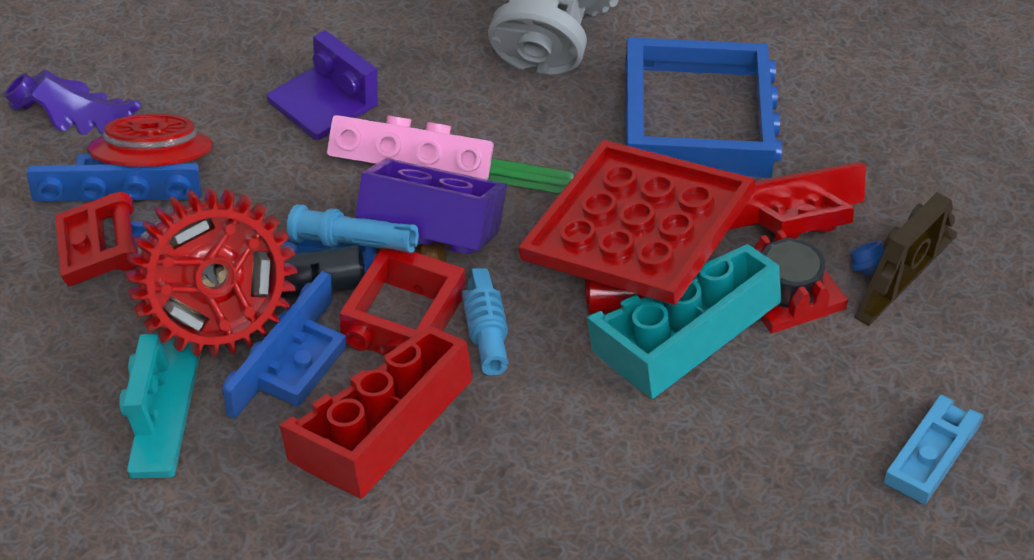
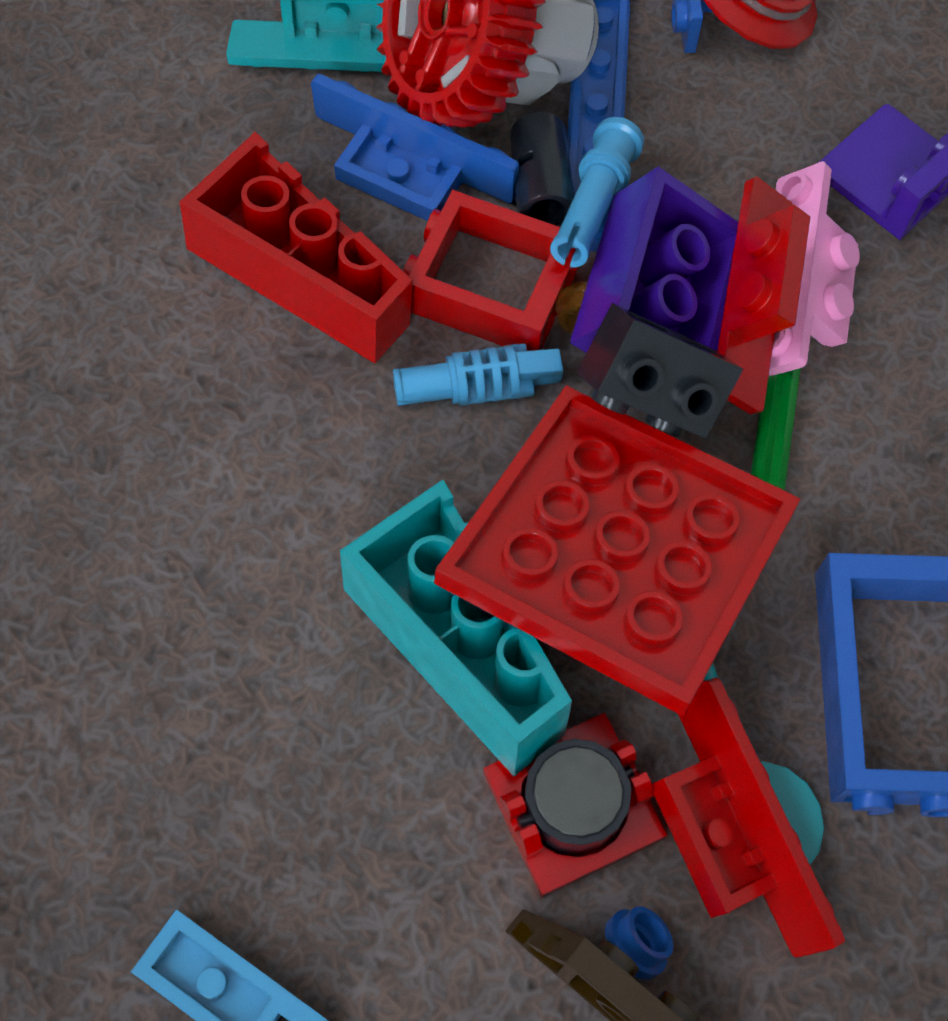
camera: 90 degrees right, 20 degrees up
none -> black brick [577,303,743,438]
none -> red bracket [717,176,811,415]

